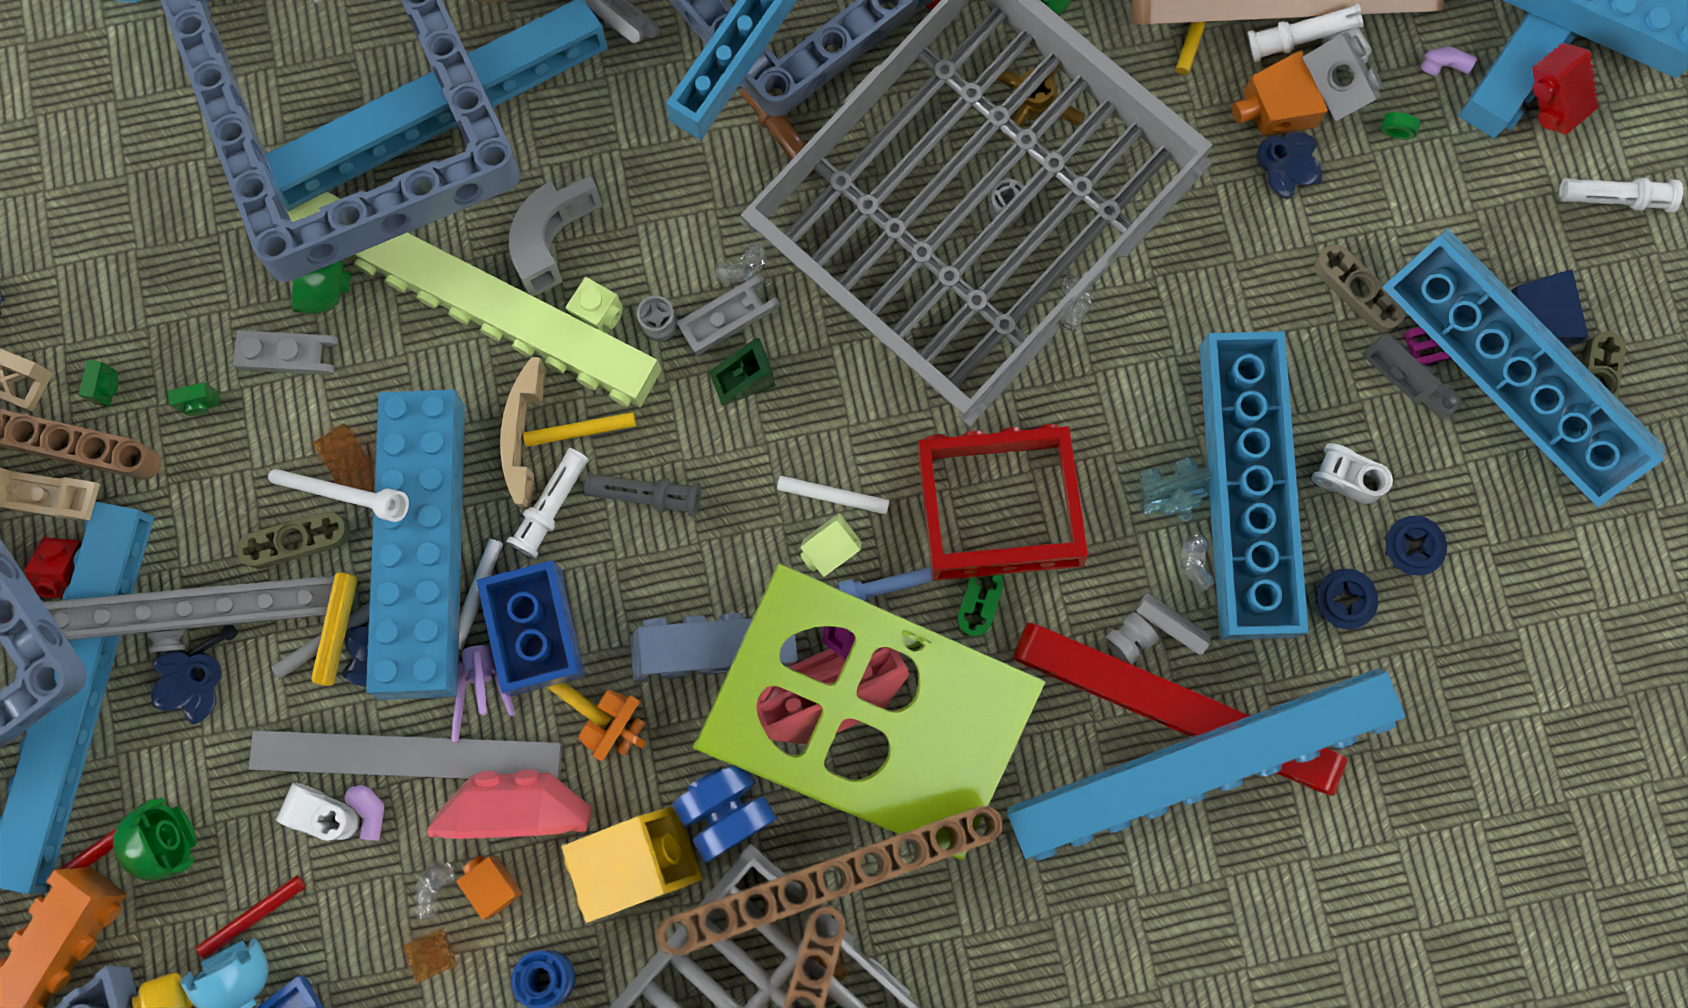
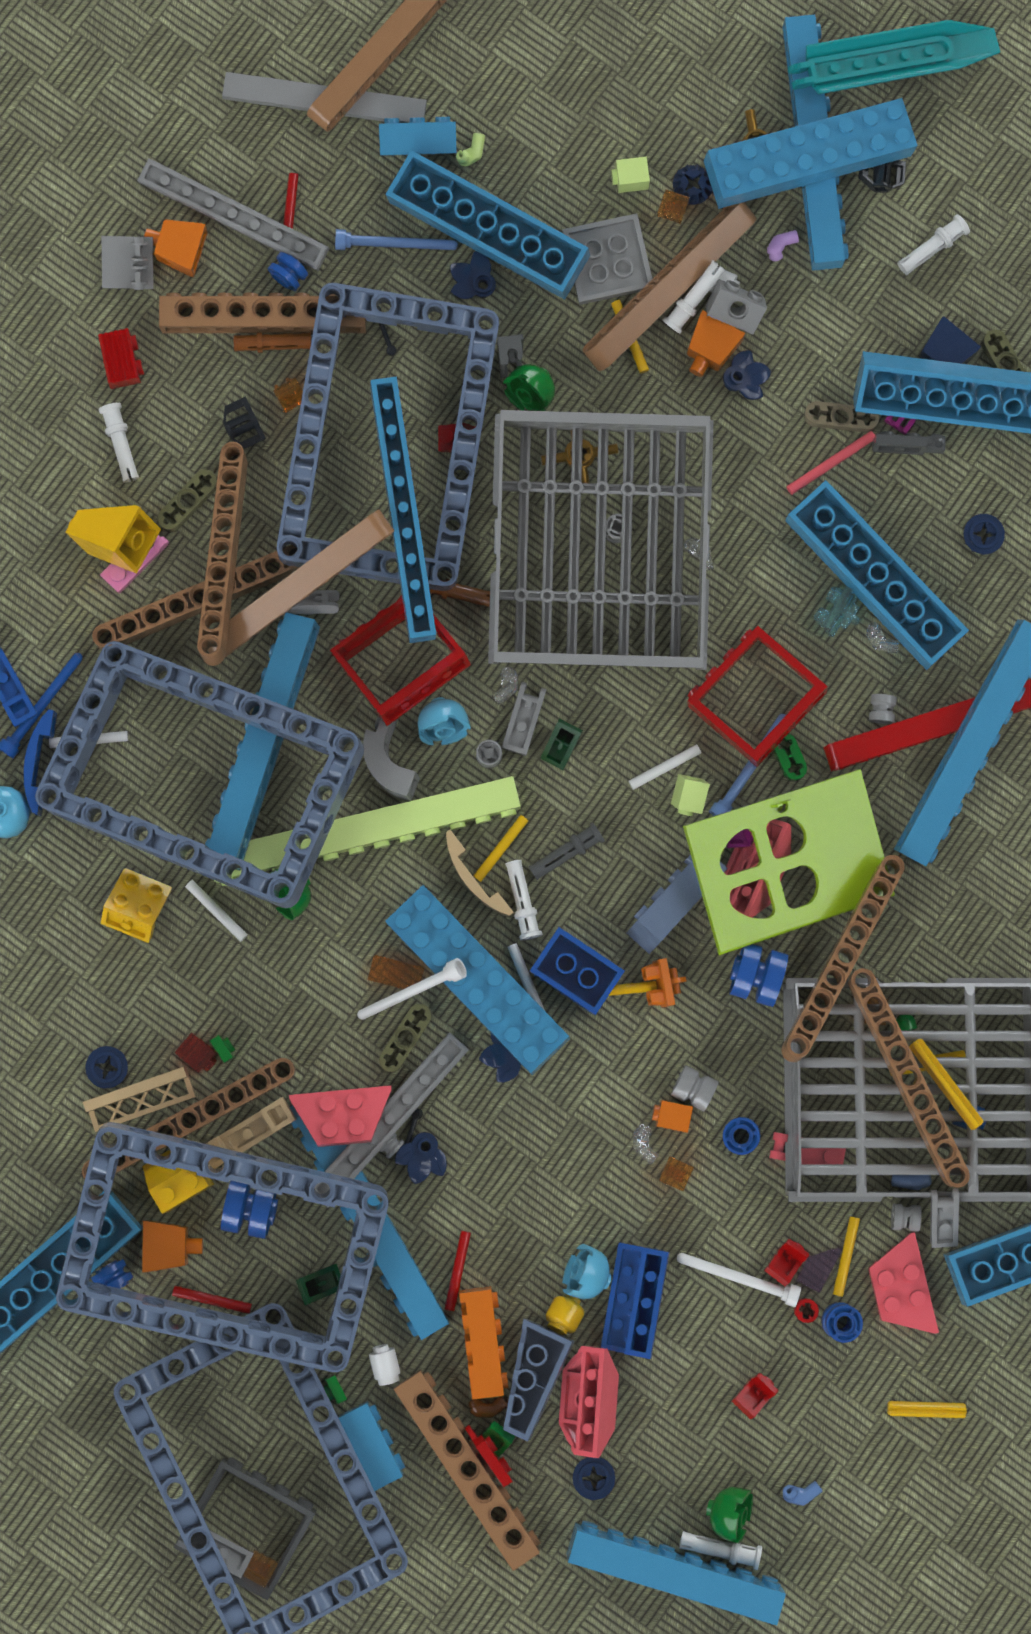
camera: 50 degrees left, 5 degrees up
red bracket [24,537,82,598] -> none
green cylinder [114,798,197,882] -> none
green plate [167,382,221,416] -> none
red bar [196,875,306,959] -> none
light grey hinge [232,330,338,375] -> none
light grey tile [248,731,563,781] -> none
light grey bar [272,602,370,679] -> none
white piece [276,782,360,841] -> none
yellow axle [311,572,358,686] -> none
lavender arm [345,785,384,841] -> none
coral wedge [427,769,592,839] -> none
lavender plant [451,645,516,743] -> none
yellow slope [561,807,703,923] -> none
yellowish green brick [566,276,623,334] -> none
light grey tile [1137,592,1211,655] -> none
white piece [1311,443,1393,504] -> none
dark blue gear [1315,569,1378,630] -> none
green tile [1380,112,1421,140] -> none
red brick [1532,43,1599,135] -> none
none -> yellow bracket [101,868,172,943]
none -> clear red brick [174,1032,218,1073]
none -> white bar [185,880,248,942]
none -> coral wing [289,1085,392,1147]
none -> red window [330,595,471,726]
none -> medium azure cylinder [417,697,471,745]
none -> light grey wheel [671,1065,719,1112]
none -> coral bar [786,431,875,495]
none -> black piece [858,160,906,193]

